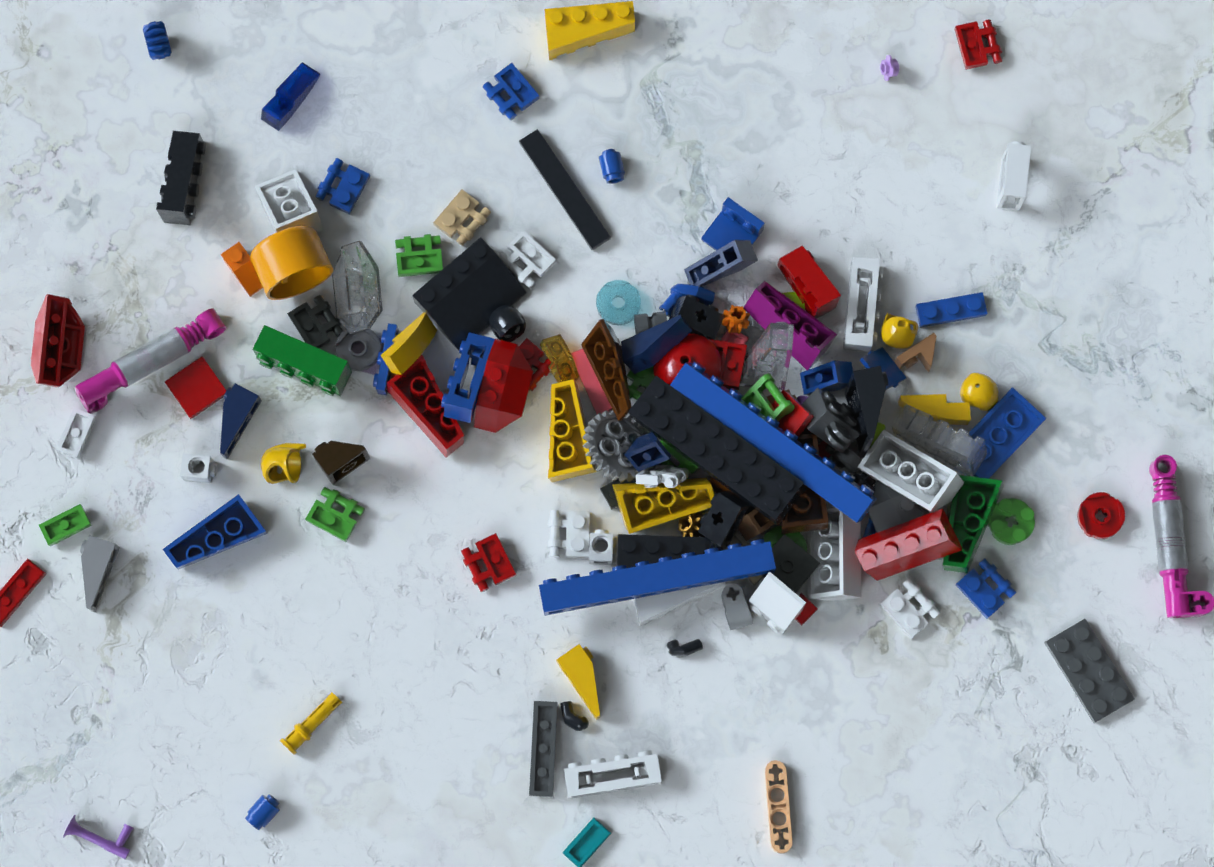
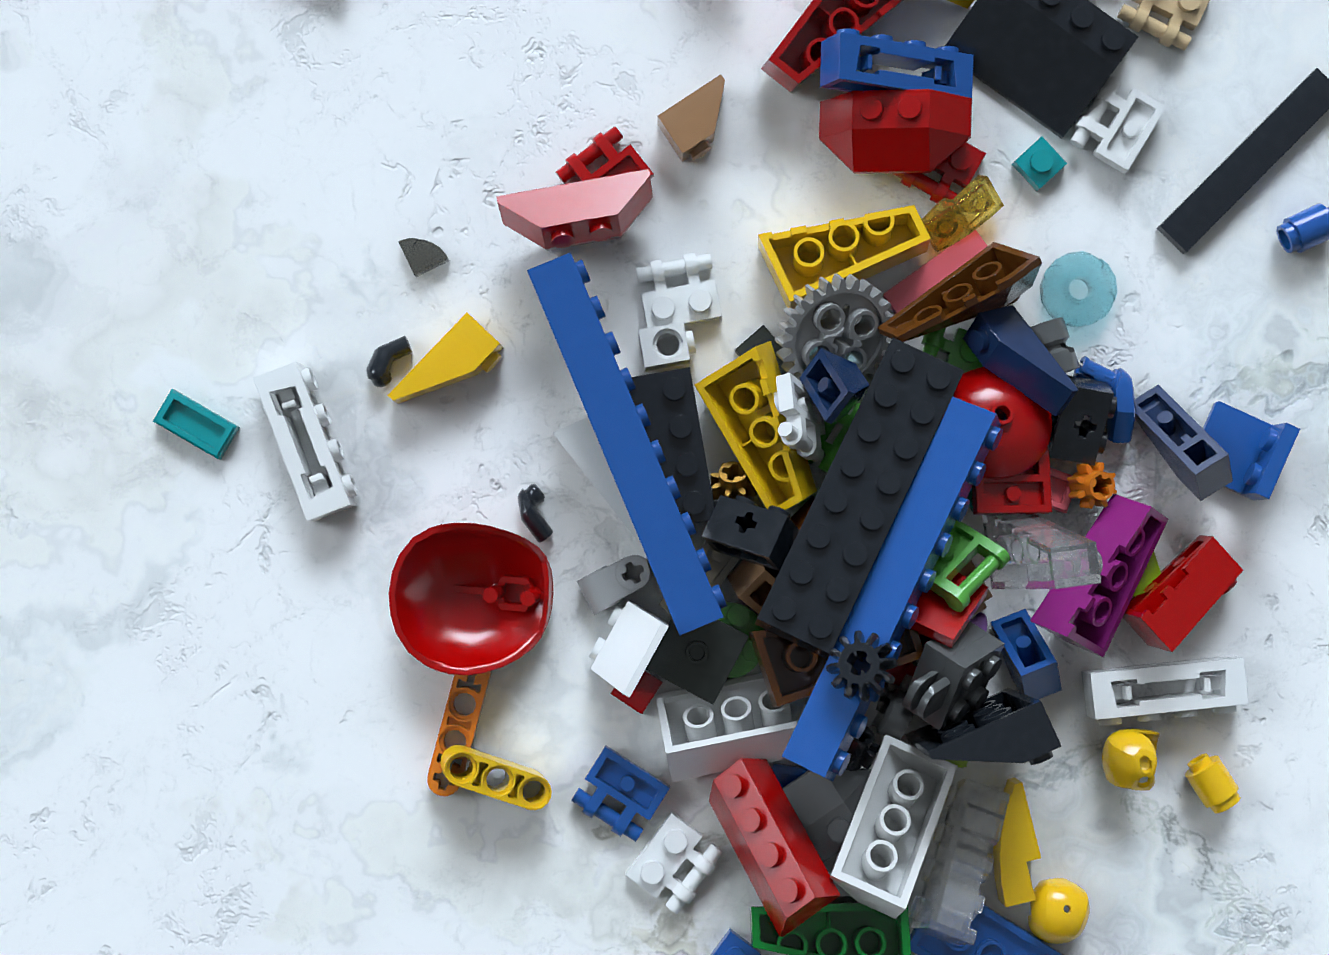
camera: 75 degrees right, 10 degrees up
black helmet [489,305,526,342] -> none
dark grey plate [529,701,558,797] -> none
light nougat beam [765,760,792,854] -> none
blue piece [860,347,906,390] -> none
medium nougat slope [895,333,937,372] -> none
blue plate [915,292,988,328] -> none
none -> red piece [388,523,554,675]
none -> clear smoke tile [398,238,450,277]
none -> orange beam [427,671,492,796]
none -> yellow beam [440,745,552,810]
none -> wedge [496,169,653,251]
none -> blue plate [571,745,670,842]
none -> medium nougat slope [657,74,725,162]
none -> black gear [826,630,898,702]
none -> teal plate [1011,136,1067,191]
none -> yellow brick [1185,753,1241,814]

